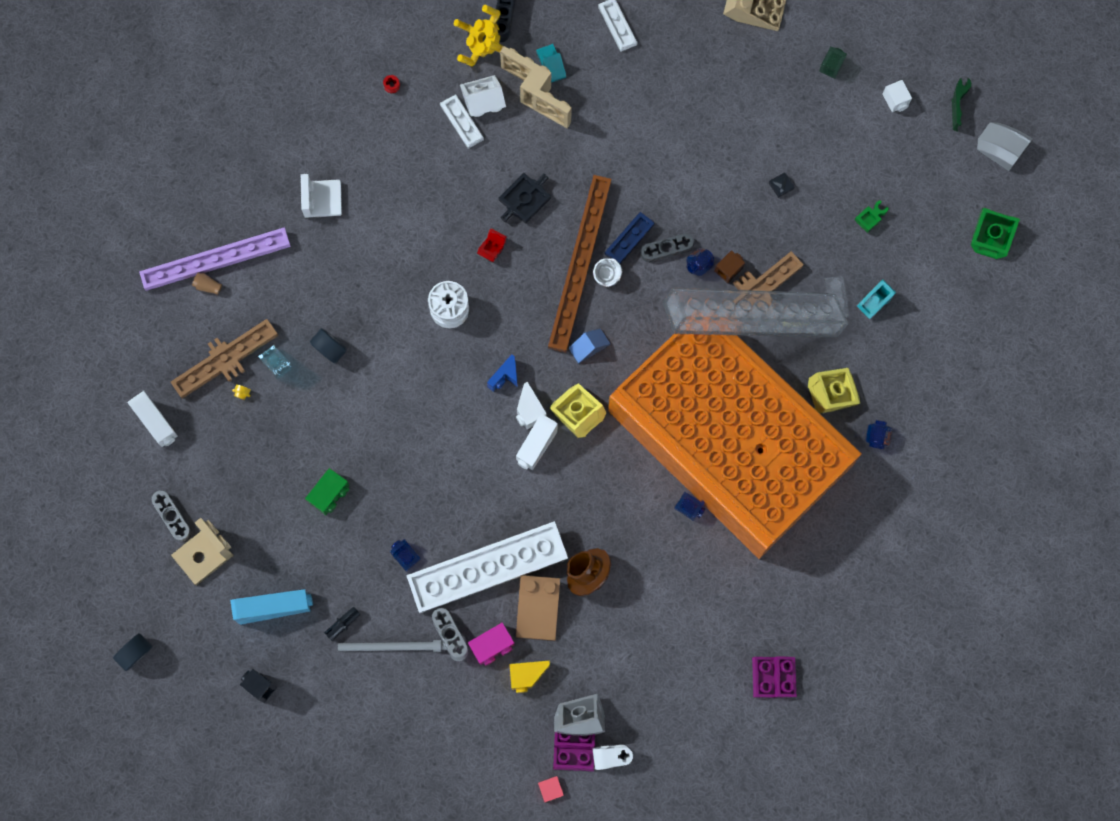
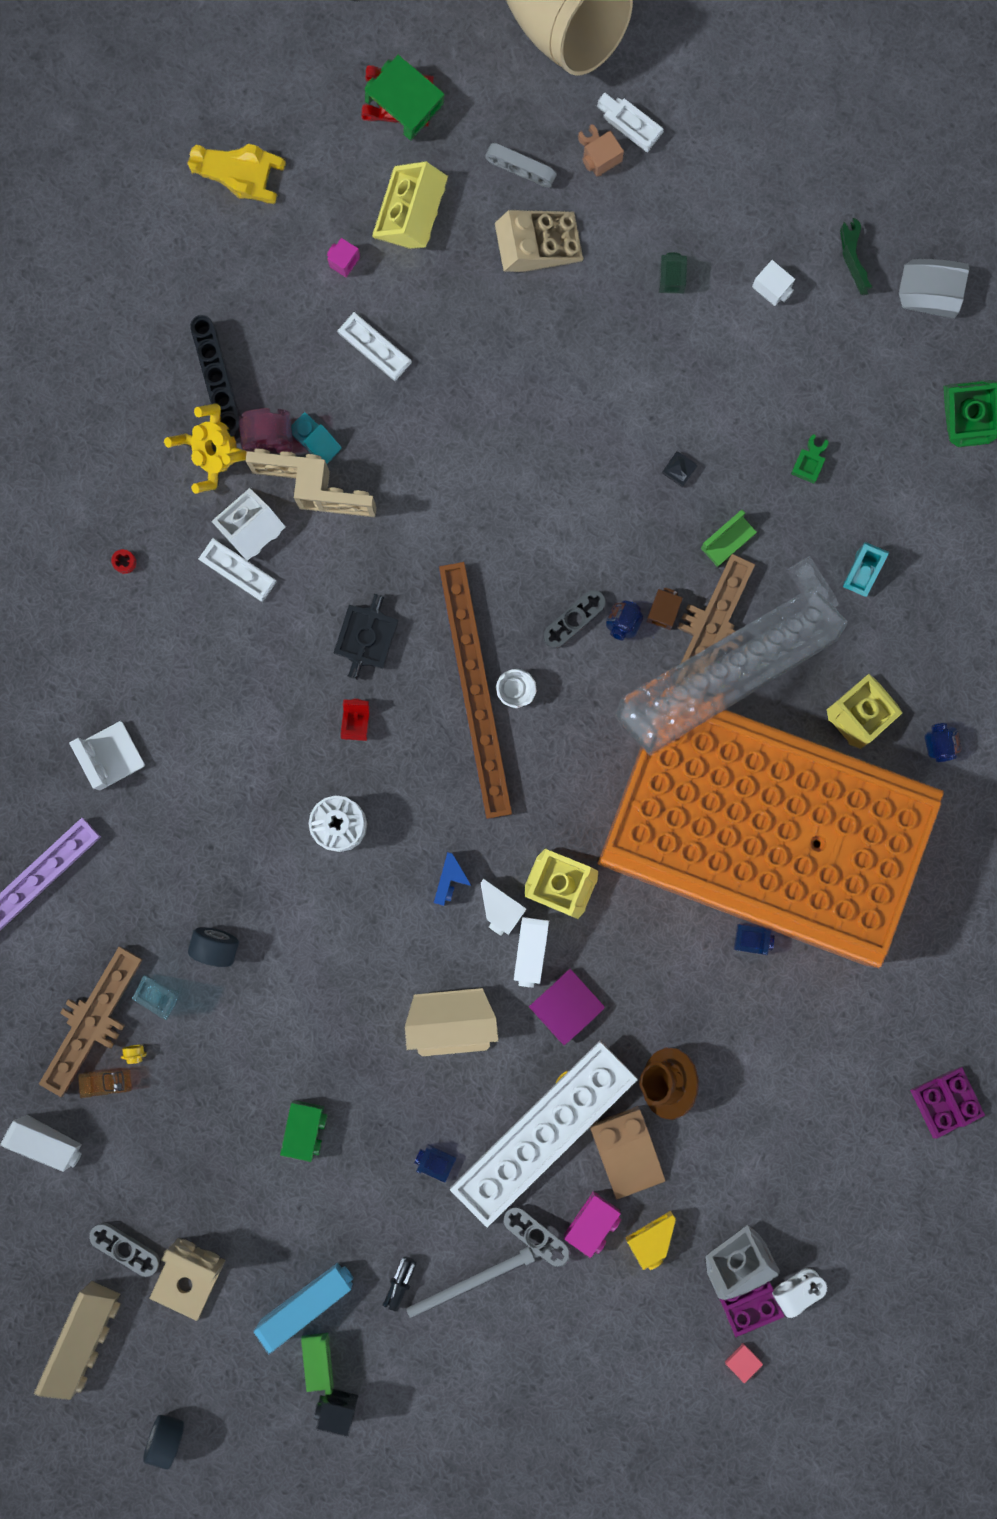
camera: 20 degrees left, 10 degrees up
medium nougat cone [192,272,222,295] -> none
medium blue slope [569,329,611,364] -> none
dark blue plate [605,212,655,264] -> none
none -> tan slope [34,1281,121,1400]
none -> clear orange leg [78,1069,132,1098]
none -> clear pink brick [239,408,293,453]
none -> bright green panel [301,1333,334,1395]
none -> tan helmet [405,988,498,1056]
none -> magenta slope [528,969,605,1045]
none -> bright green panel [701,510,757,567]

